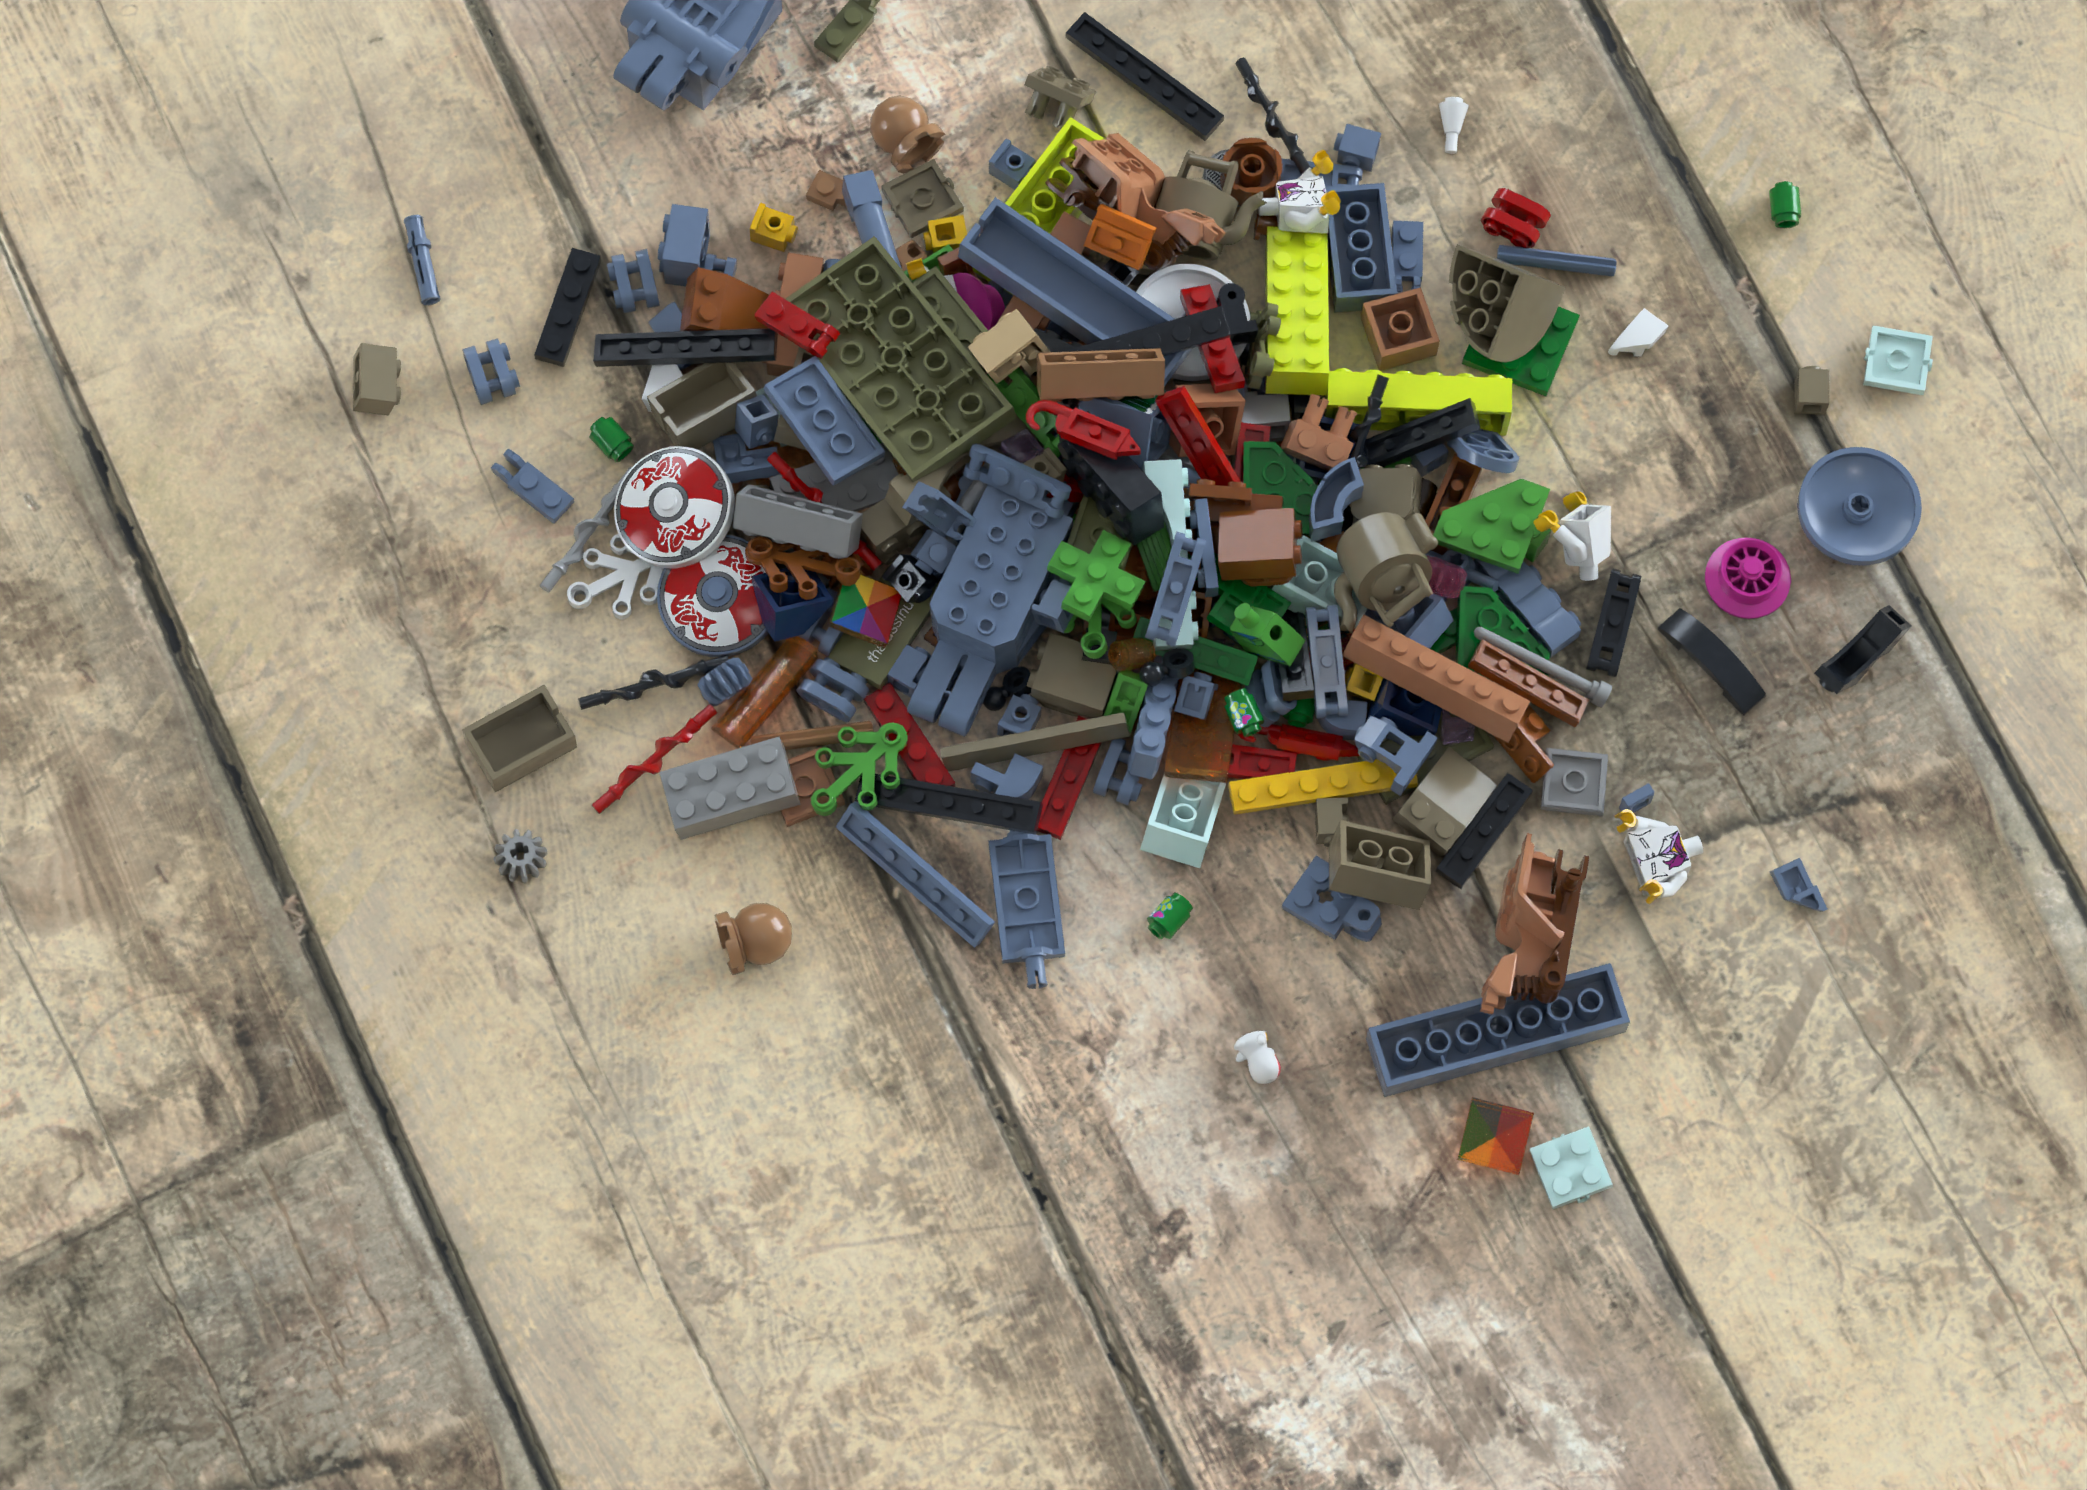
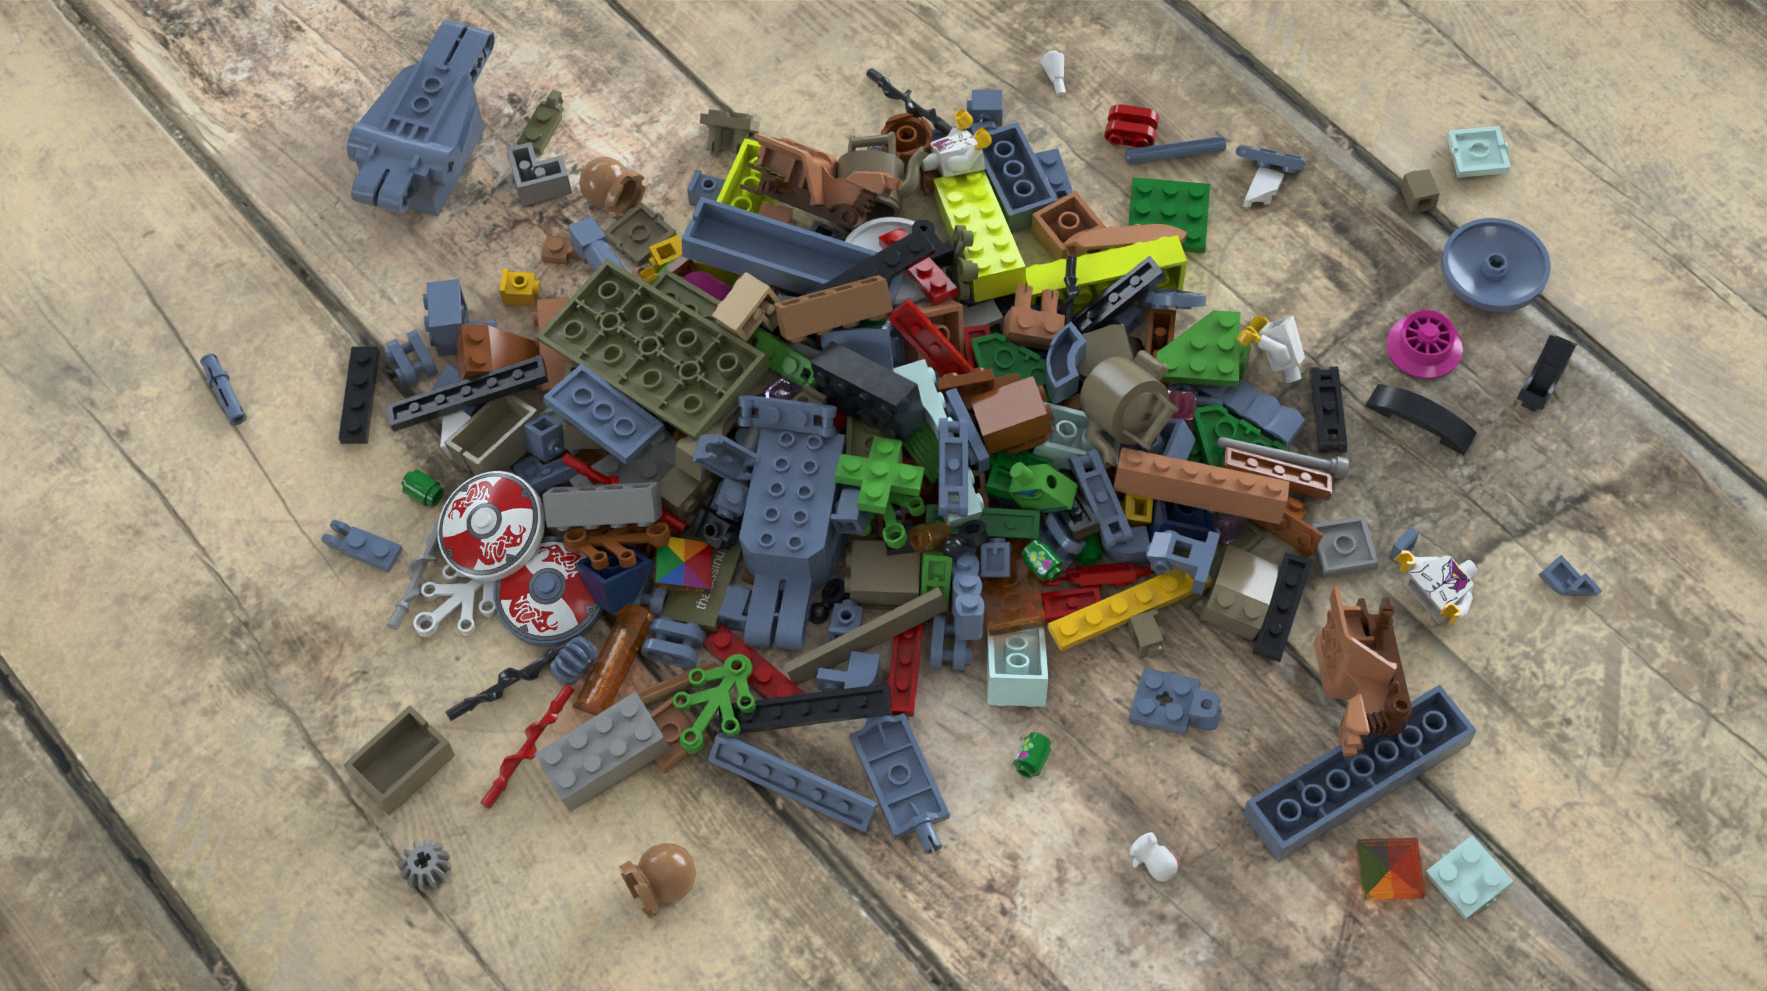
camera: 10 degrees left, 10 degrees down
dark tan brick [353,343,401,416] -> none
sand blue brick [462,338,520,405] -> none
red plate [754,291,840,359] -> none
red plate [1026,400,1141,460] -> none
black plate [1066,12,1224,141] -> none
orange plate [1083,204,1157,270] -> none
dark tan brick [1329,820,1431,910] -> none
dark tan brick [1449,244,1566,362] -> none
green brick [1769,181,1801,228] -> none
none -> light grey brick [506,142,572,206]
none -> nougat brick [1063,224,1188,257]
none -> sand blue hinge [1235,144,1306,174]

